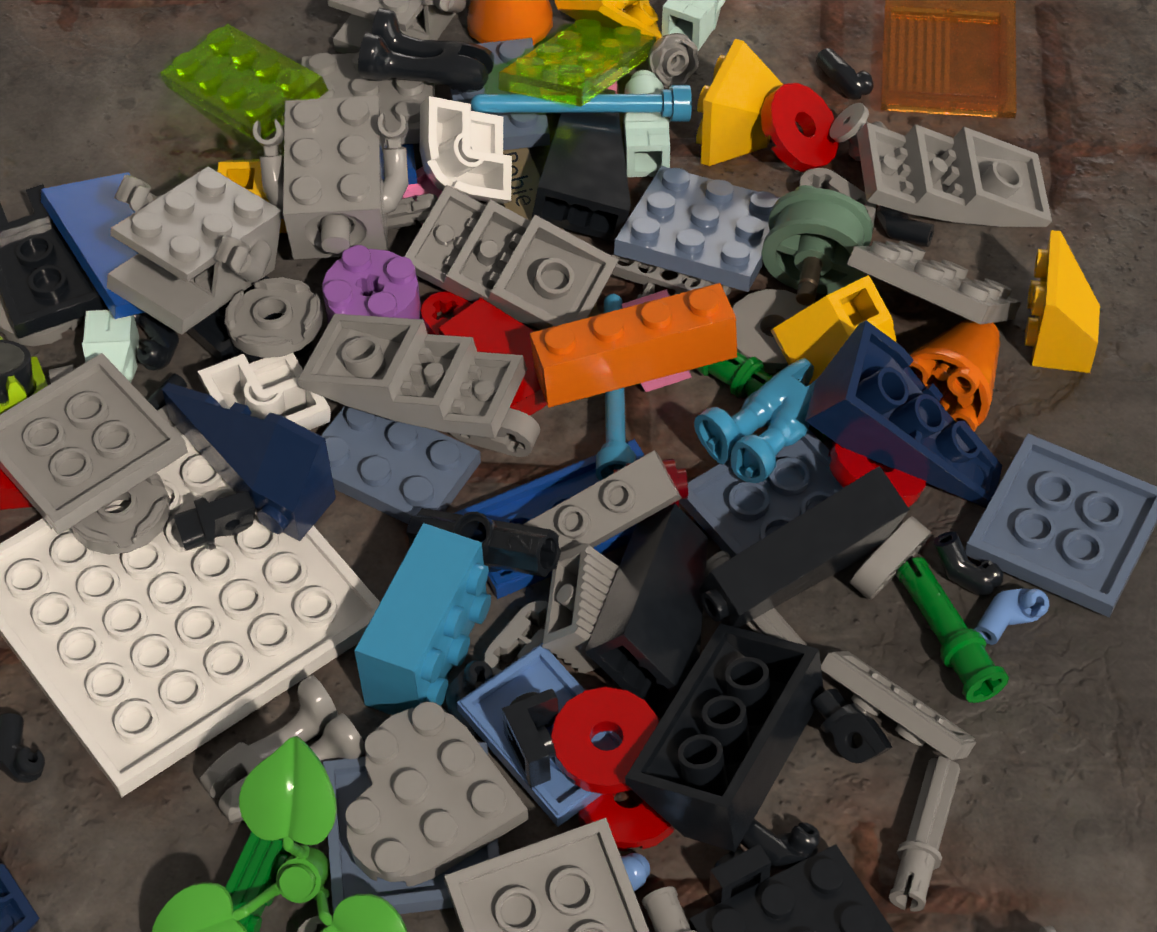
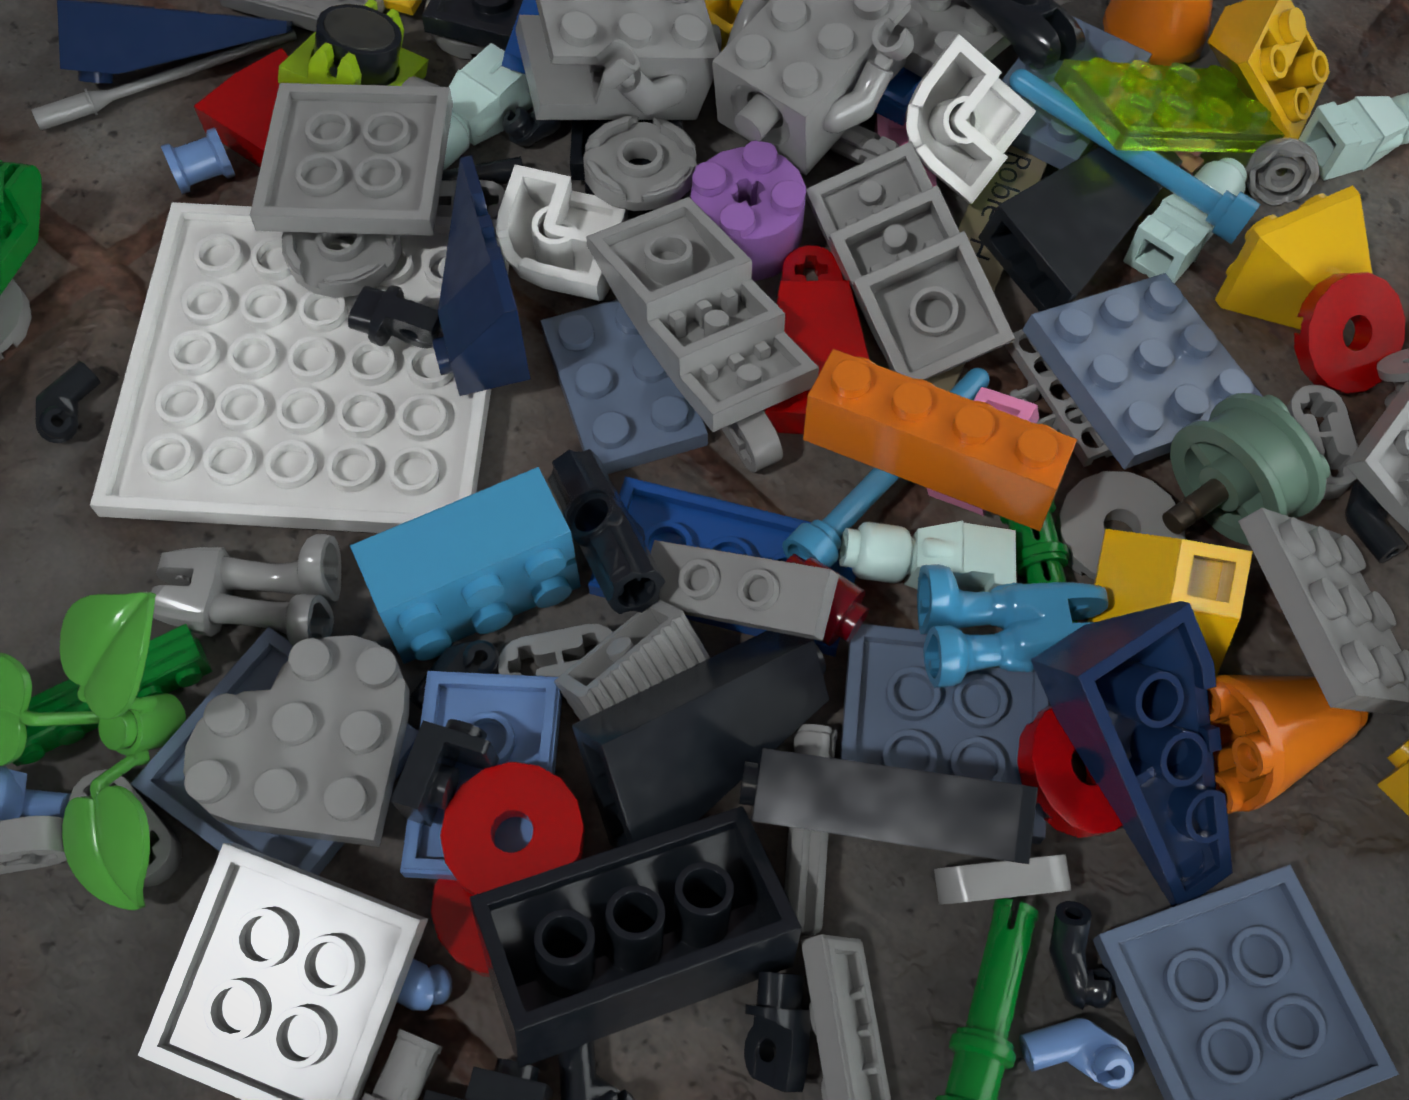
camera: 40 degrees right, 10 degrees up
none -> light aqua piece [839,520,1016,592]

